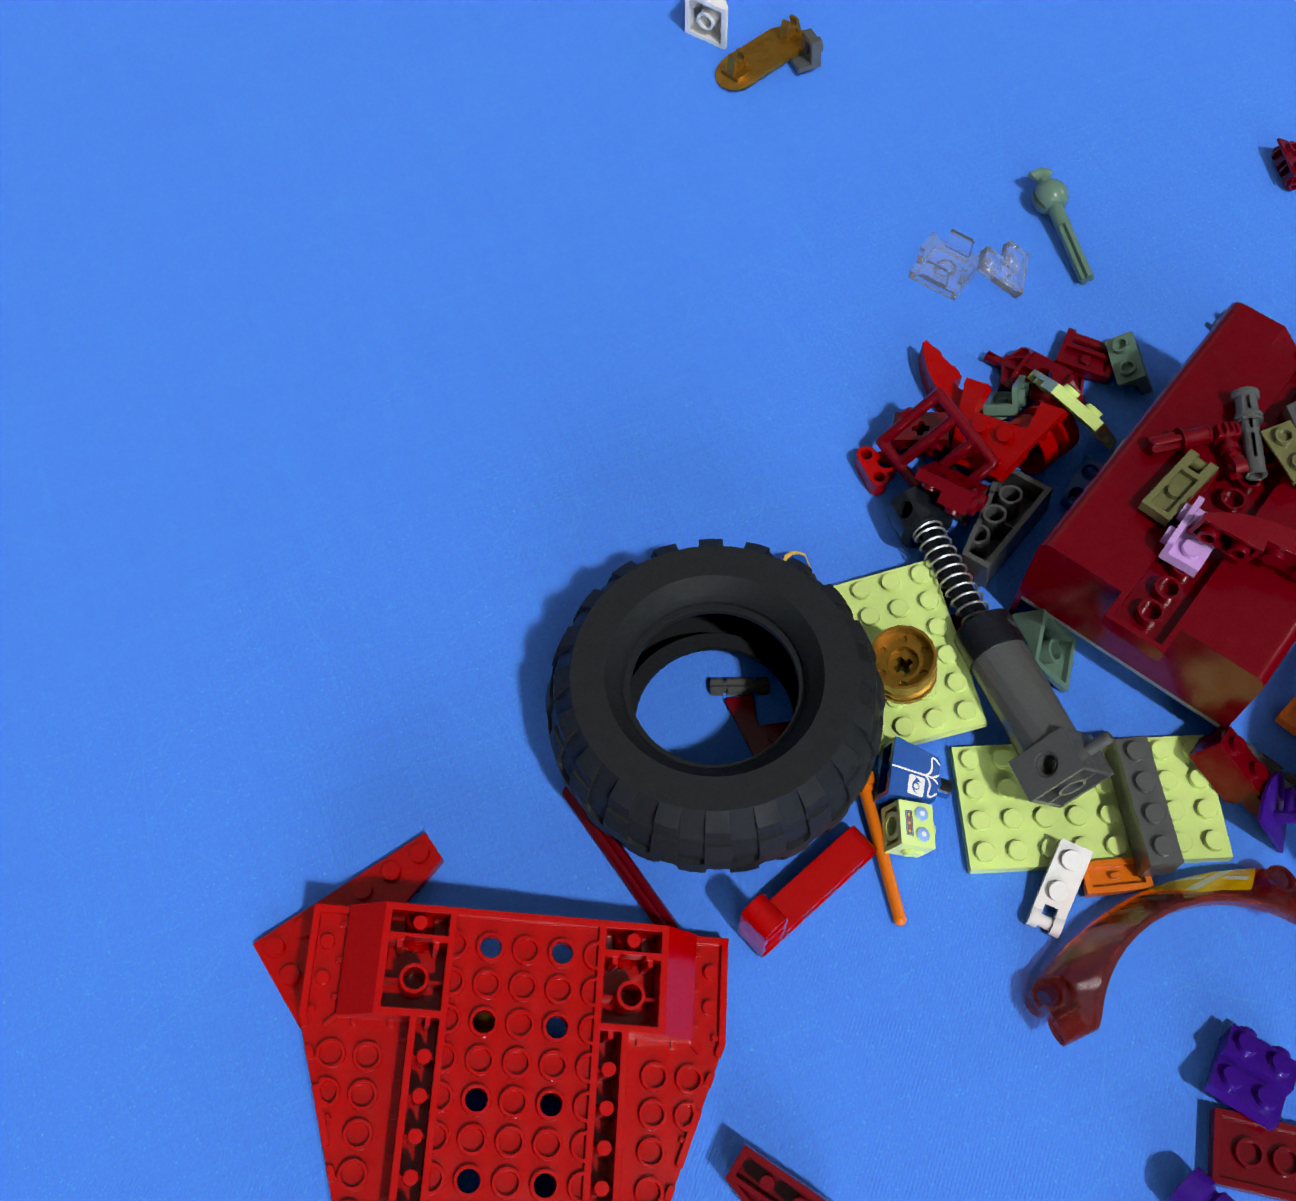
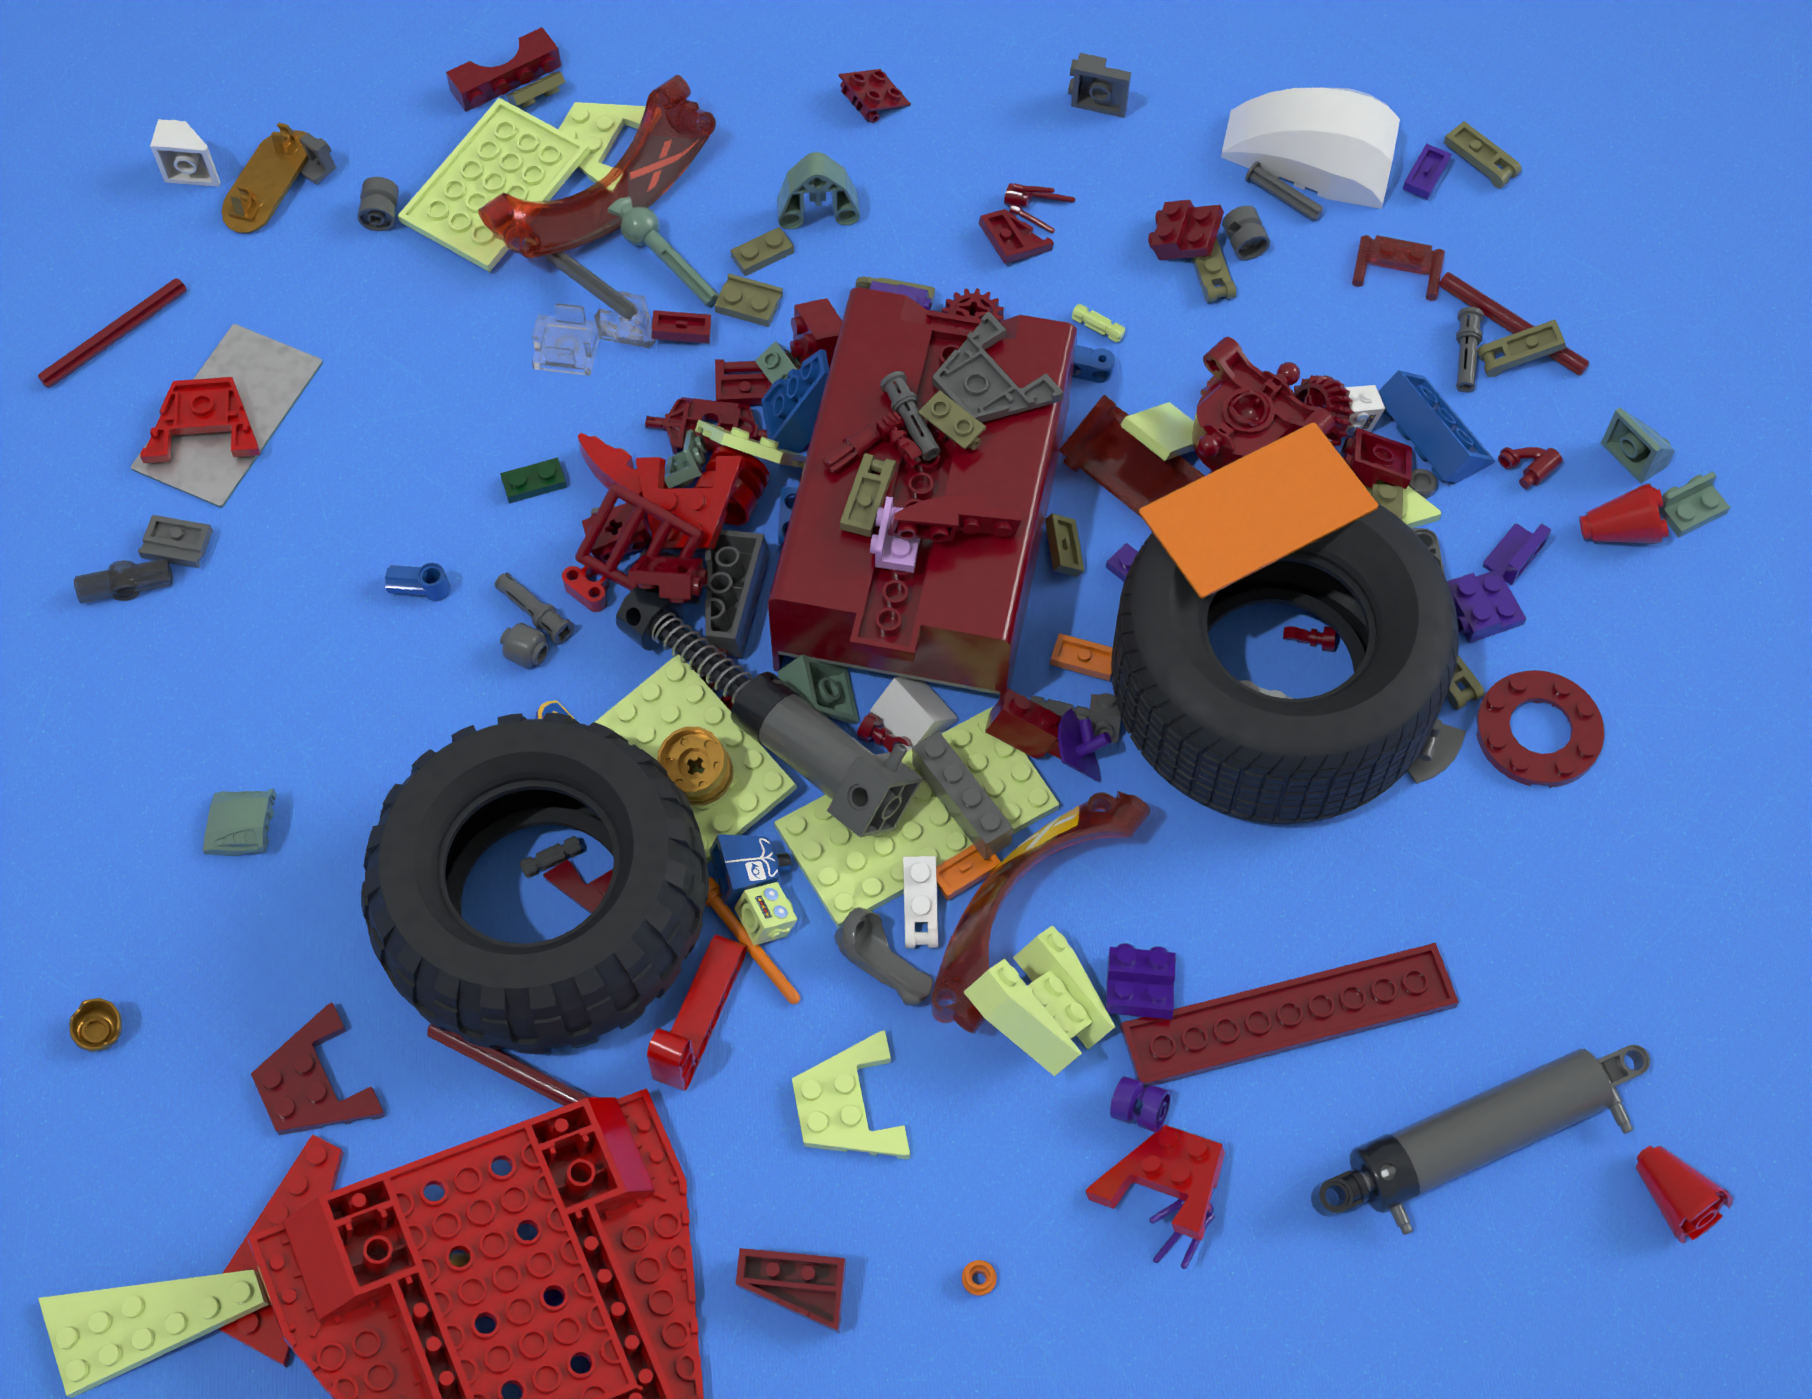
camera: 30 degrees left, 0 degrees up
none -> dark red axle [38,278,187,388]
none -> yellowish green wing [38,1270,269,1398]
none -> pearl gold hair [69,998,122,1052]
none -> clear smoke piece [74,558,174,604]
none -> flat silver piece [131,324,323,508]
none -> dark grey plate [138,515,213,568]
none -> red wing [140,377,260,463]
none -> sand green slope [203,789,277,856]
none -> dark red wing [251,1002,385,1135]
none -> dark grey wheel [357,177,399,231]
none -> blue piece [385,562,451,601]
none -> yellowish green plate [398,98,590,272]
none -> dark red arch [446,27,561,112]
none -> clear red panel [478,75,716,258]
none -> dark grey pin [495,572,575,645]
none -> dark green plate [500,458,567,504]
none -> dark grey head [500,623,549,669]
none -> olive plate [506,72,566,108]
none -> dark grey axle [543,244,637,320]
none -> yellowish green wing [558,102,661,196]
none -> dark red plate [651,310,711,343]
none -> olive plate [714,274,783,327]
none -> olive plate [730,227,794,276]
none -> blue wedge [761,349,829,453]
none -> sand green connector [777,152,860,229]
none -> dark red brick [790,298,842,369]
none -> yellowish green wing [792,1030,910,1159]
none -> dark grey hair [834,907,933,1006]
none -> dark red piece [857,712,913,753]
none -> white slope [870,677,958,751]
none -> yellowish green wedge [964,925,1115,1076]

